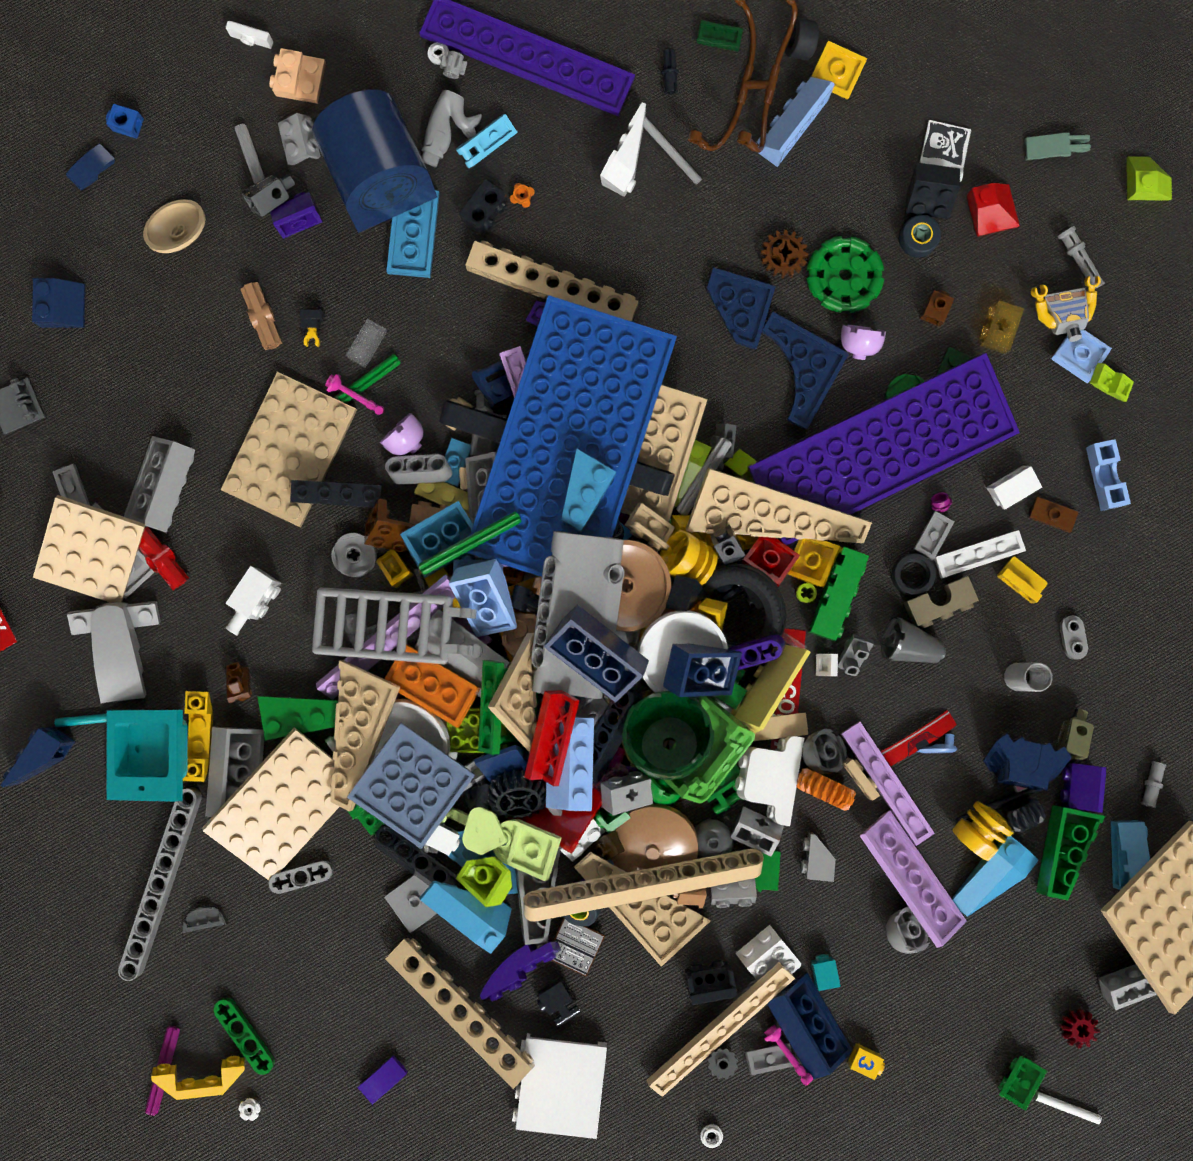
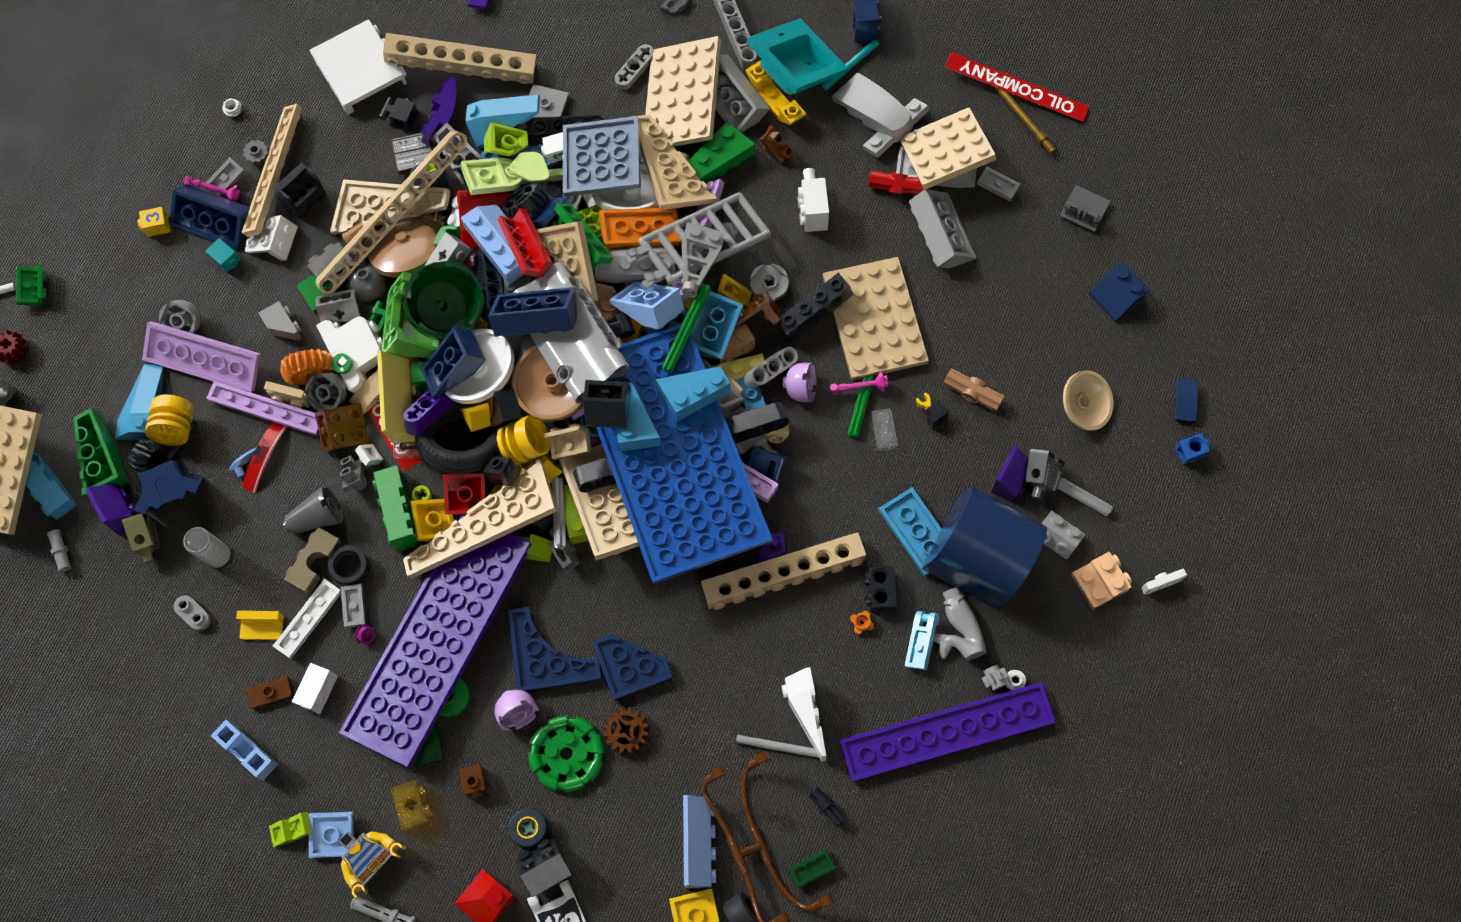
camera: 145 degrees right, 15 degrees down
none -> reddish brown bracket [315,404,369,452]
none -> green tile [332,353,353,374]
none -> black slope [583,380,631,429]
none -> dark azure wedge [656,367,731,422]
none -> light grey plate [681,222,725,298]

